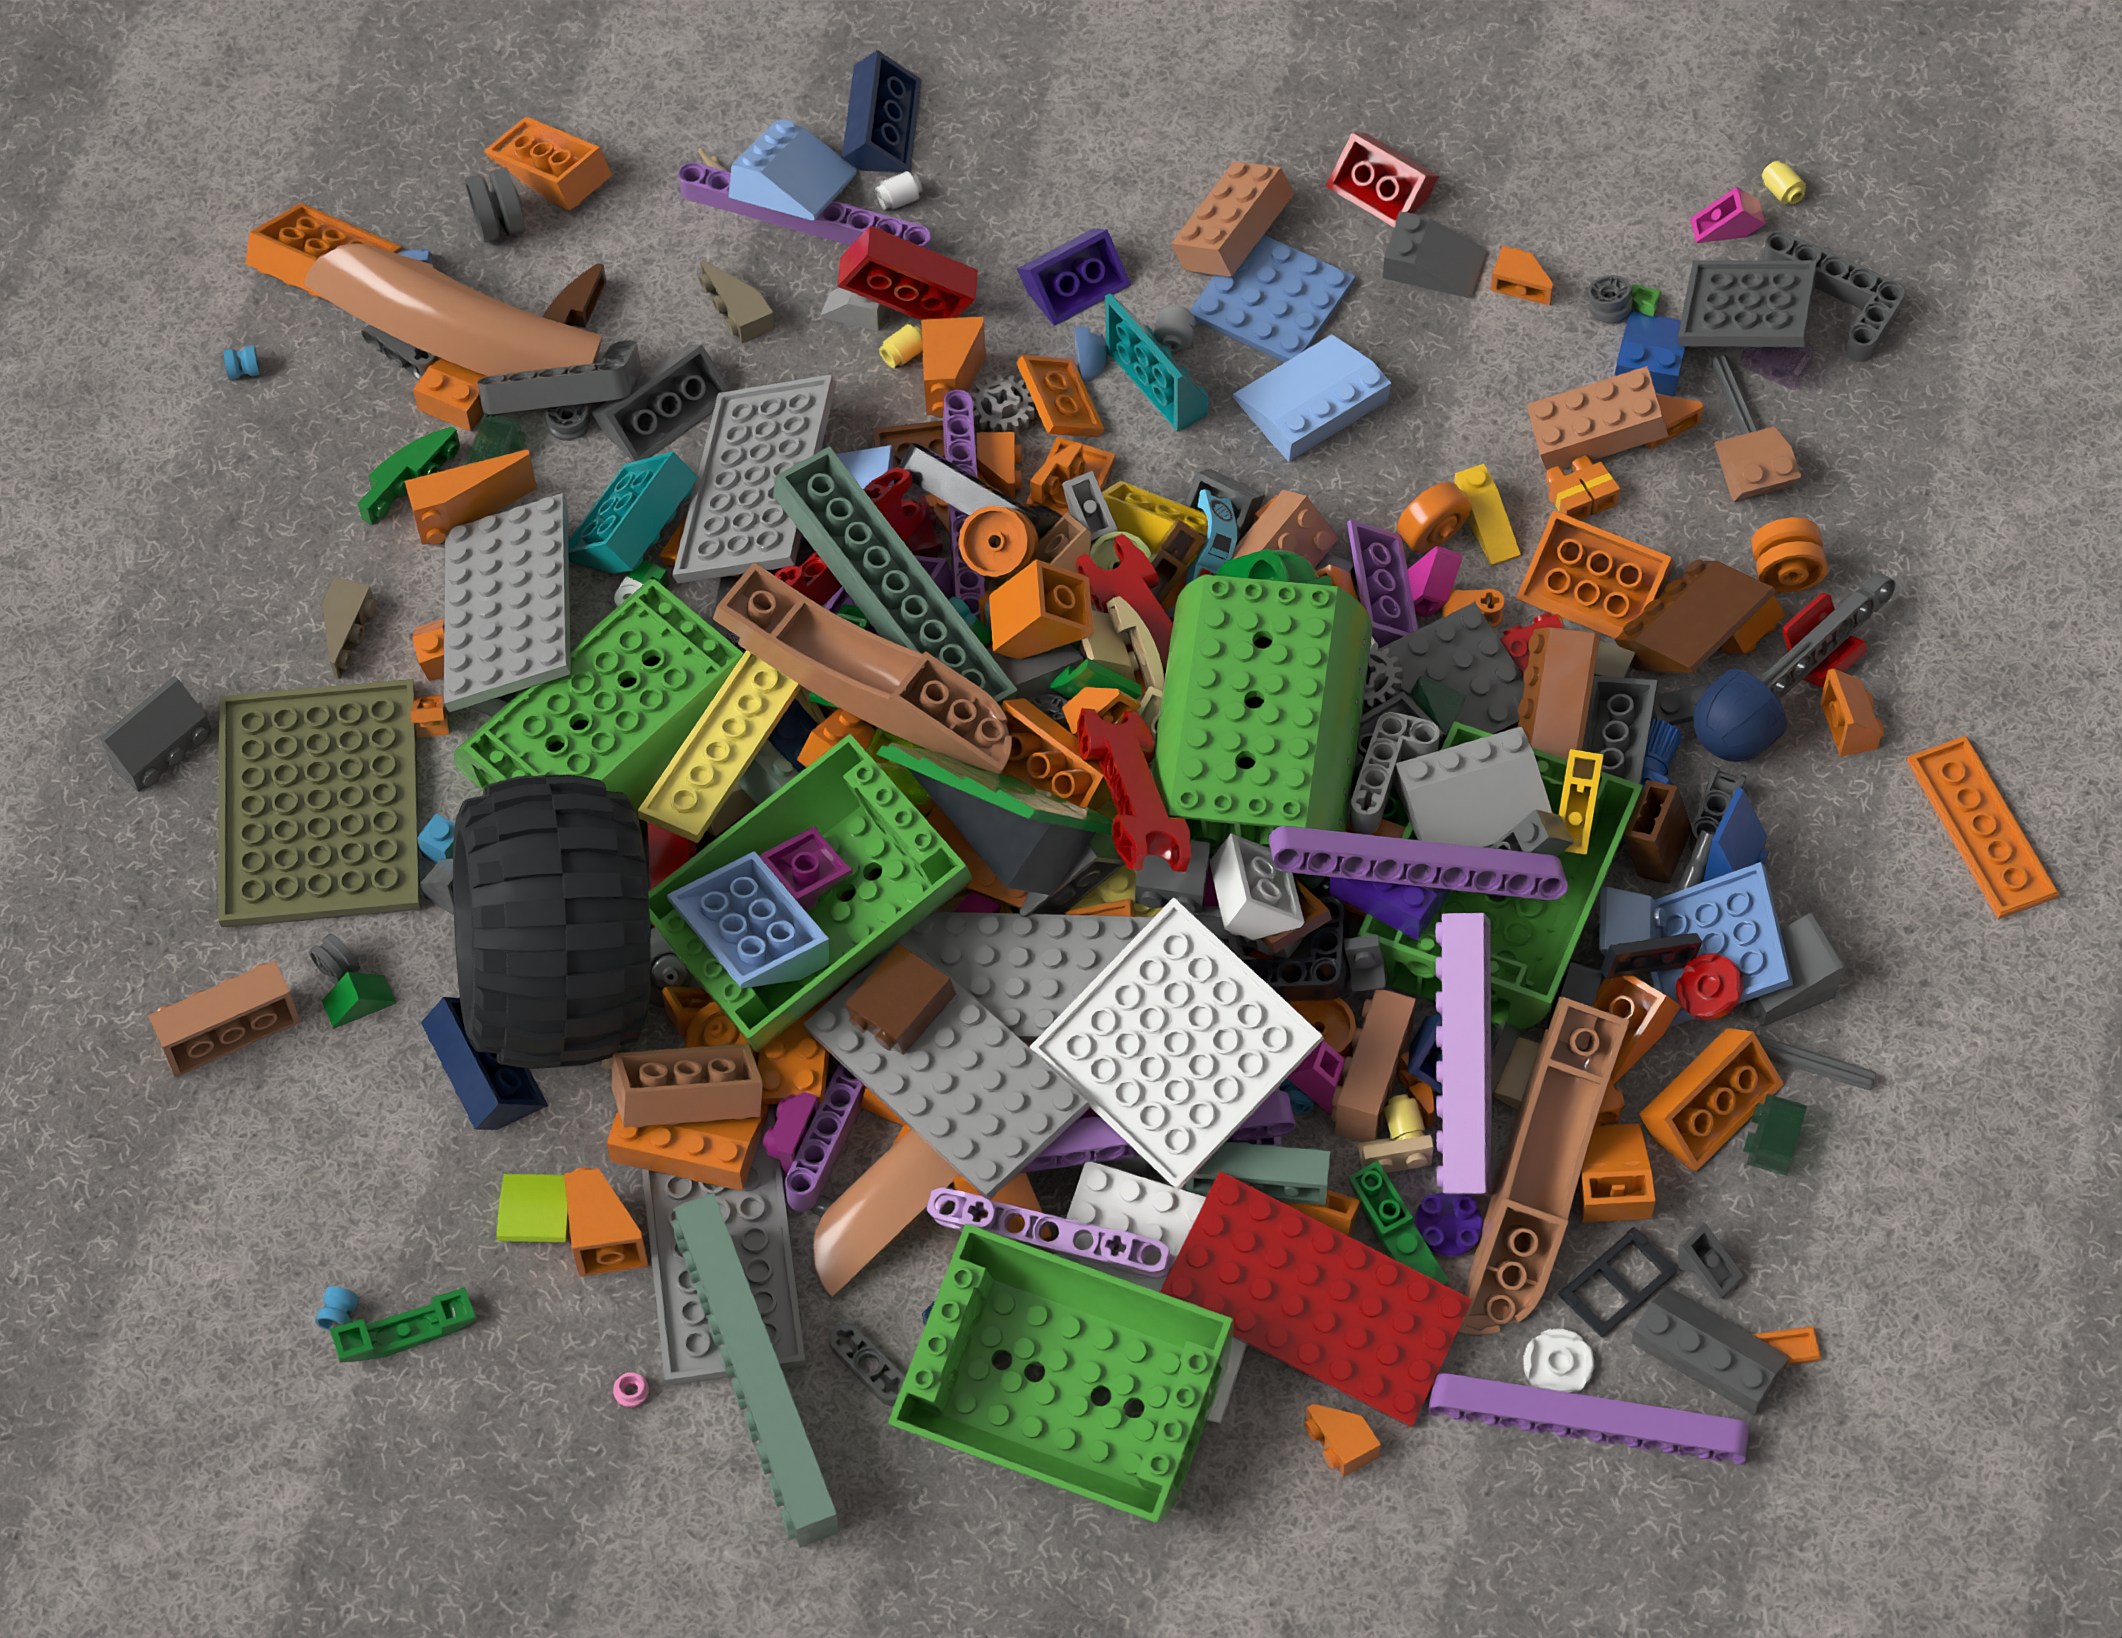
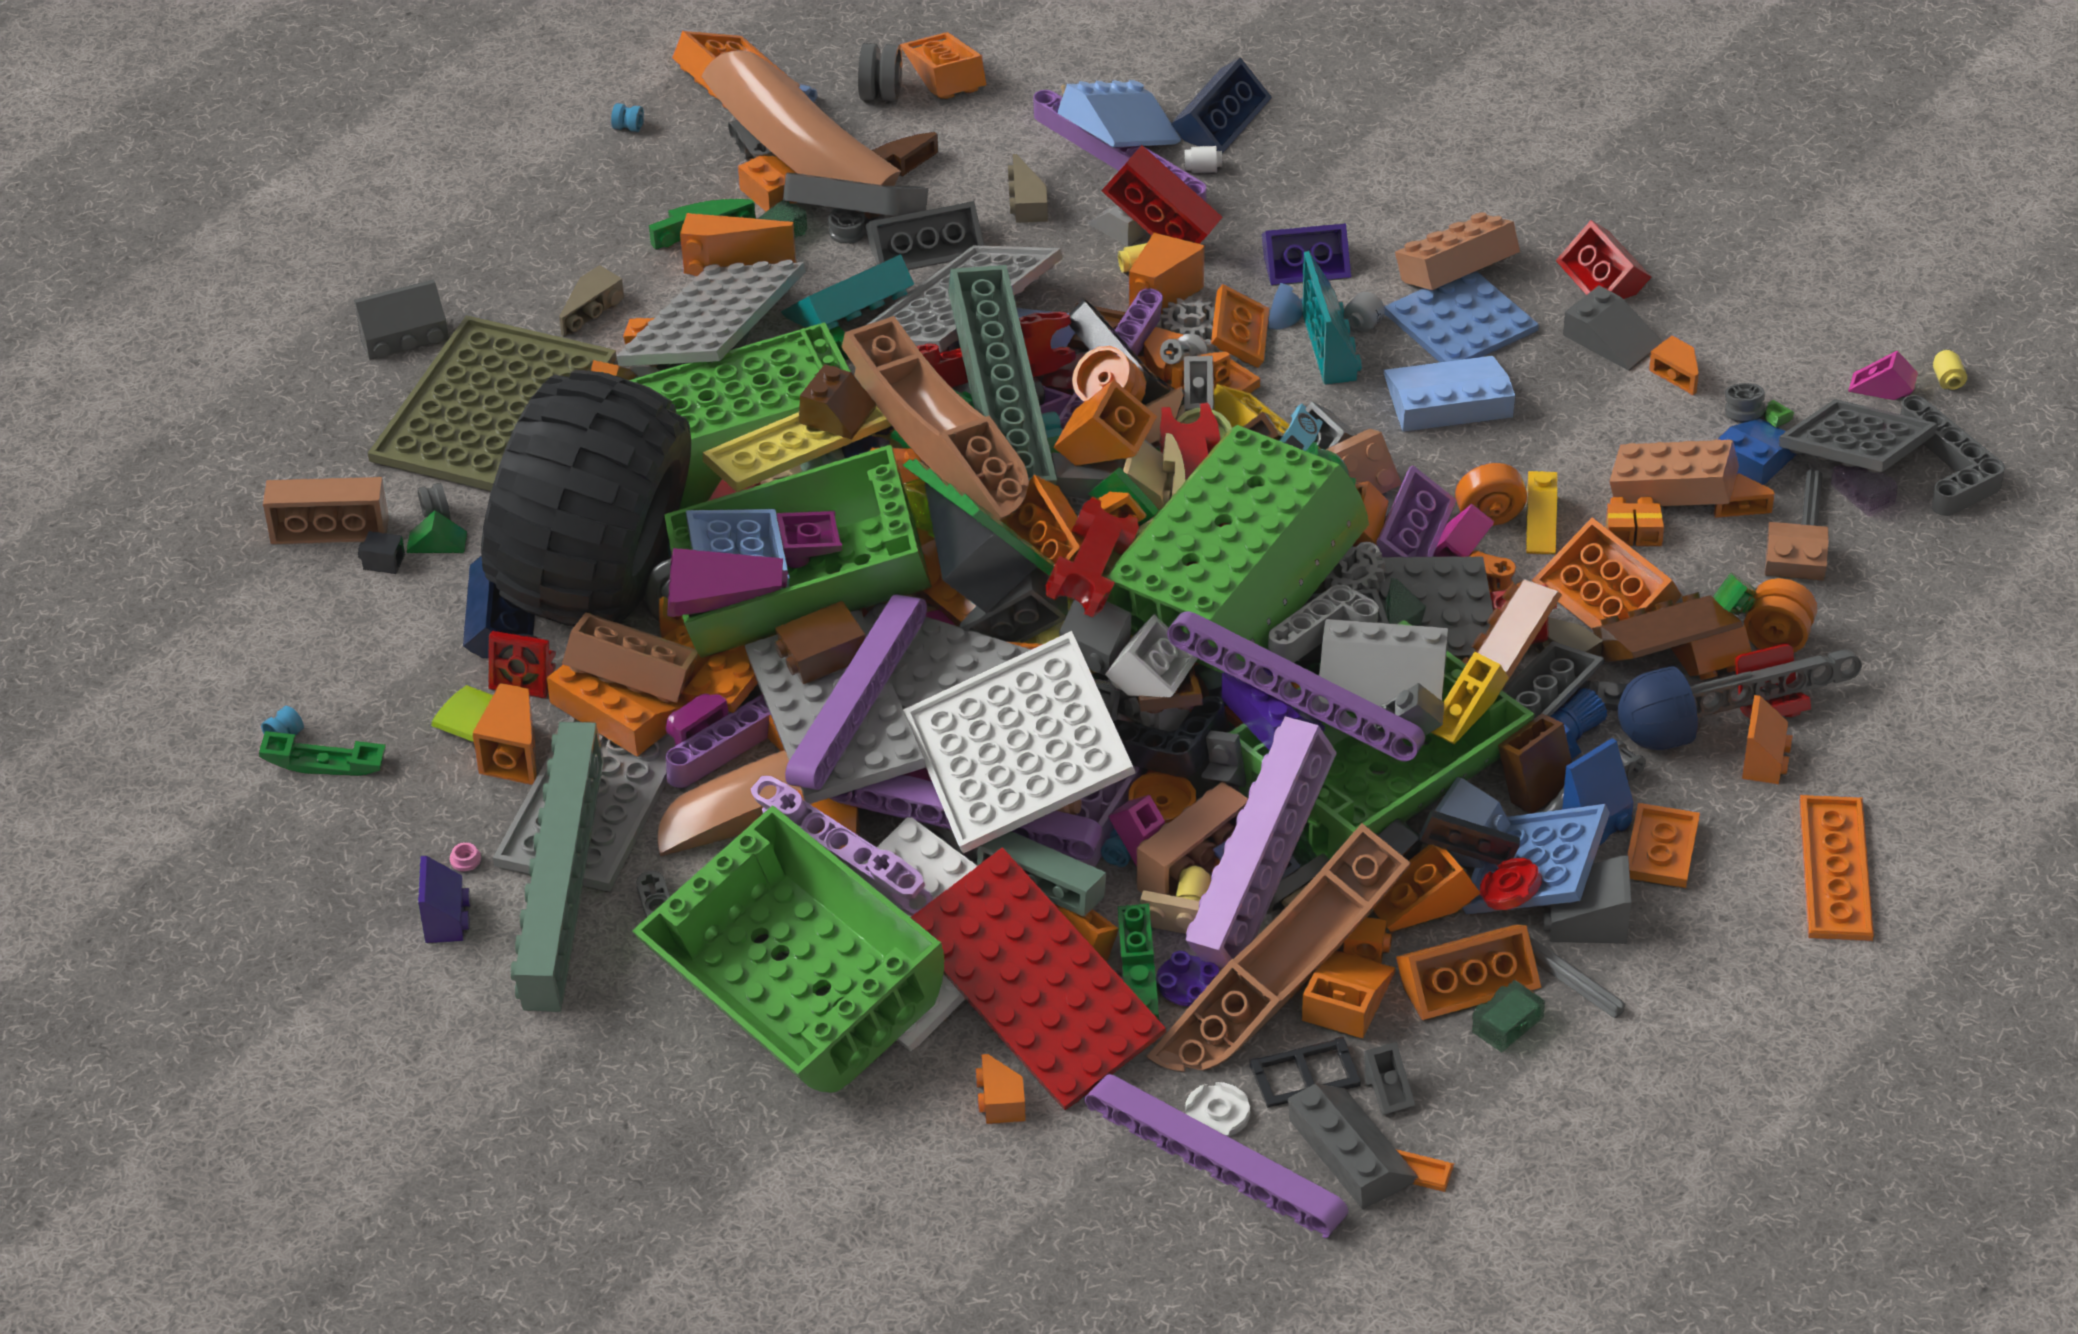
camera: 25 degrees right, 15 degrees down
none -> black brick [358,531,405,574]
none -> dark purple slope [418,856,471,943]
none -> red piece [488,631,556,698]
none -> magenta slope [667,548,788,617]
none -> medium lavender beam [785,594,927,790]
none -> reddish brown slope [799,364,876,440]
none -> light grey piece [1160,333,1220,364]
none -> orange plate [1627,803,1700,888]
none -> green slope [1713,572,1757,616]

